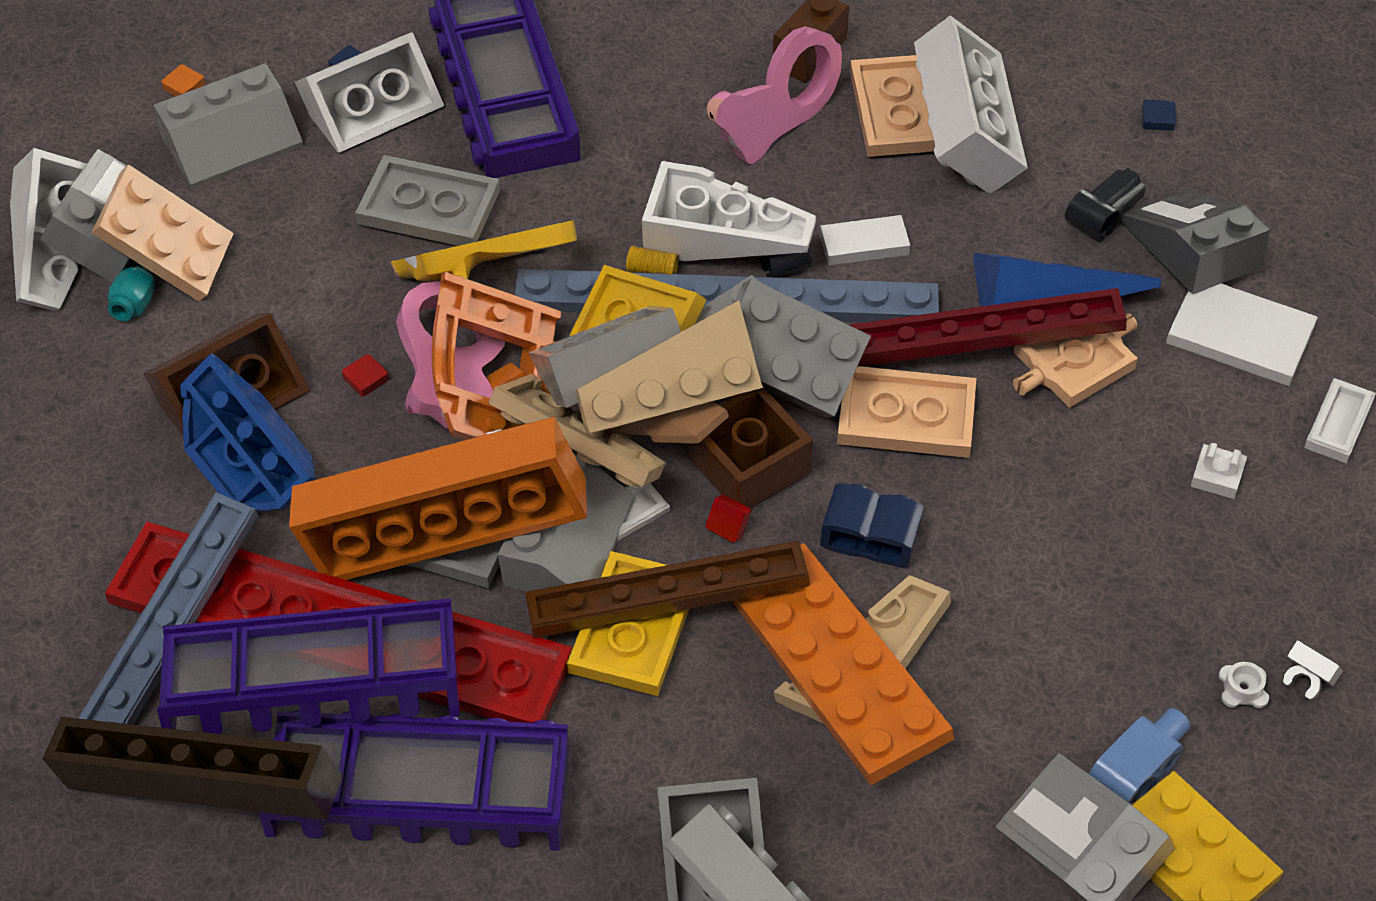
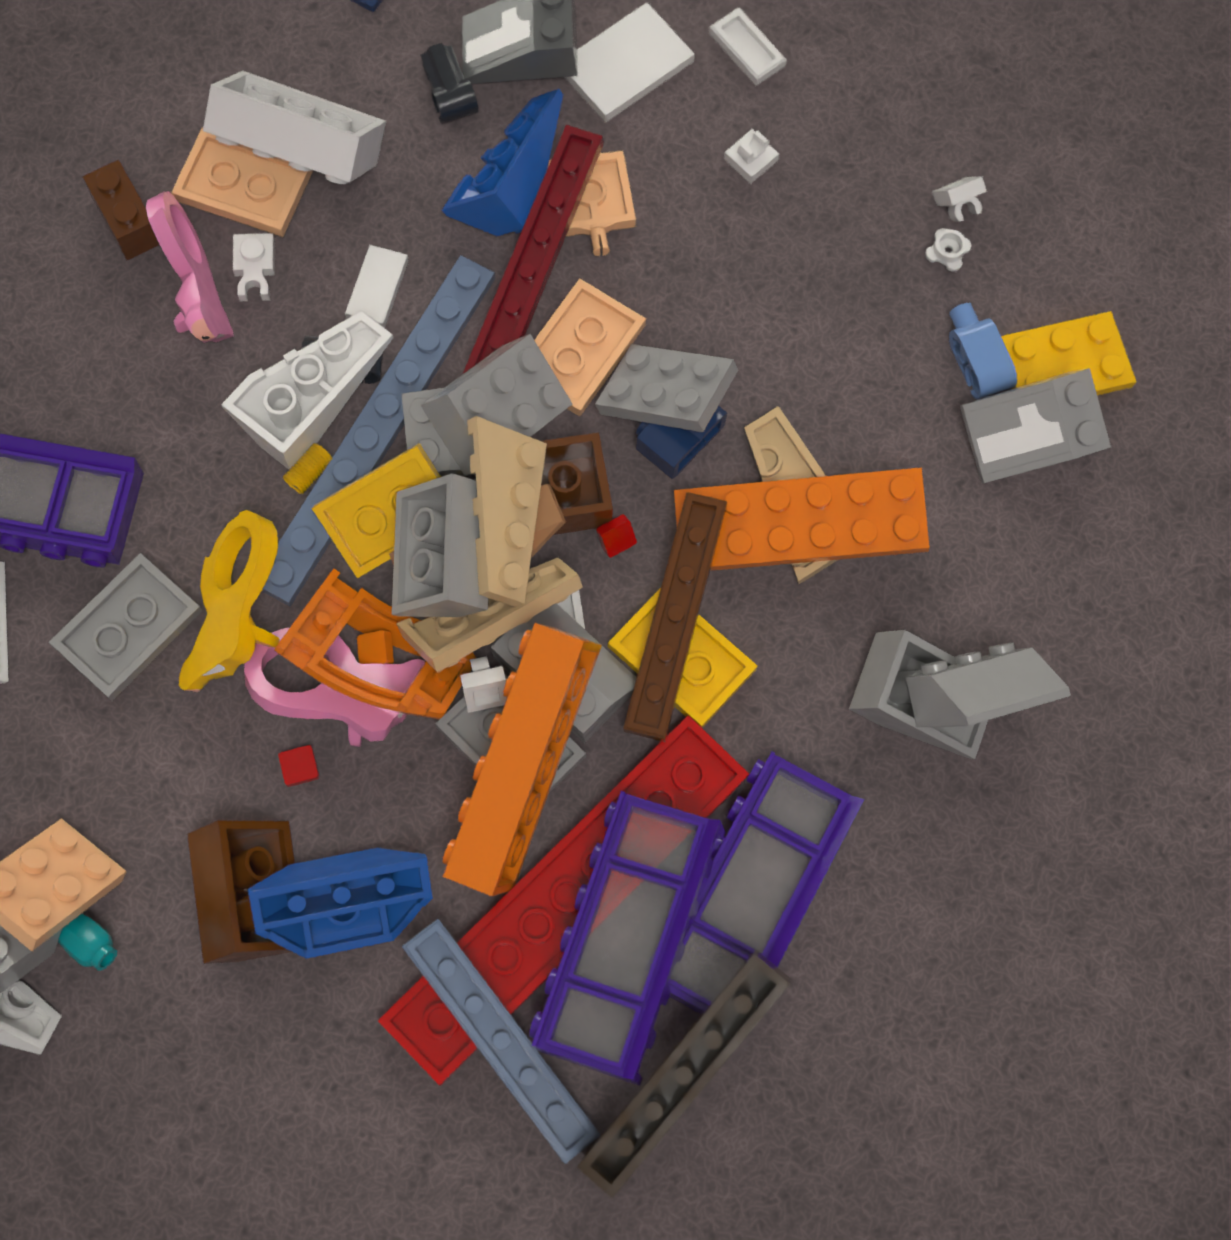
camera: 70 degrees left, 20 degrees up
none -> white plate [233,233,275,301]
none -> light grey plate [595,344,738,432]

